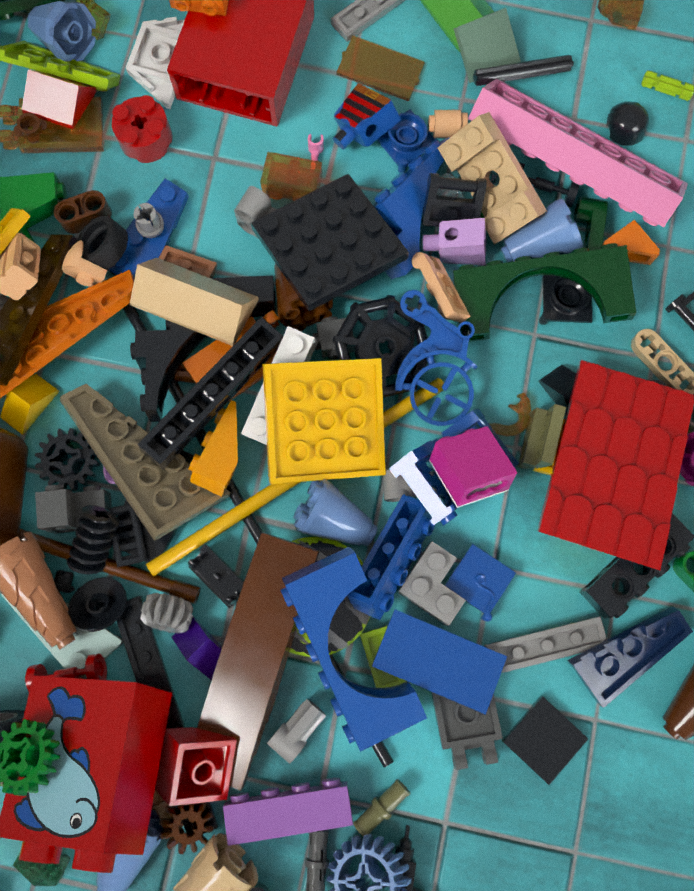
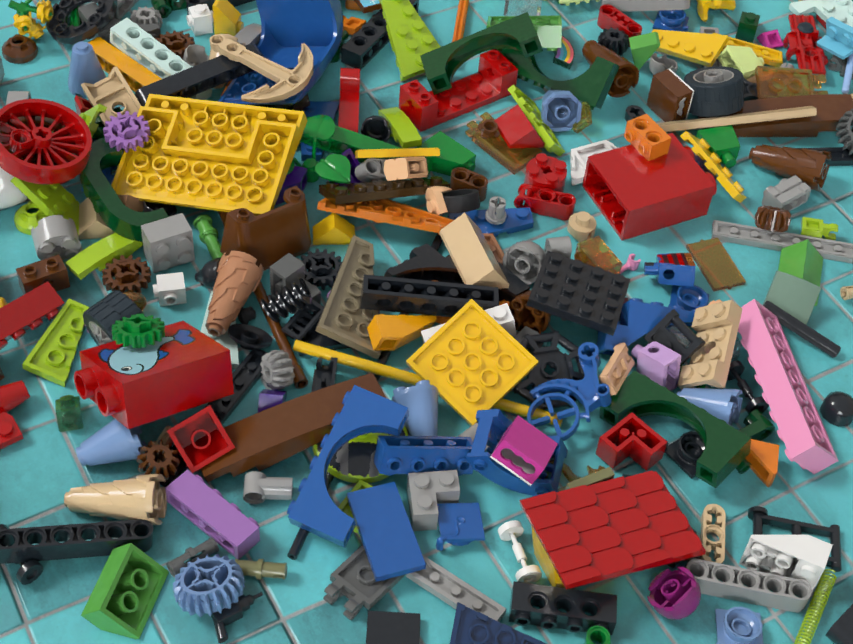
camera: 45 degrees right, 30 degrees down
none -> white wheel [498,520,542,584]
none -> light grey cylinder [503,241,546,285]
none -> red piece [514,183,576,221]
none -> tan piece [567,211,597,244]
none -> red brick [595,412,667,471]

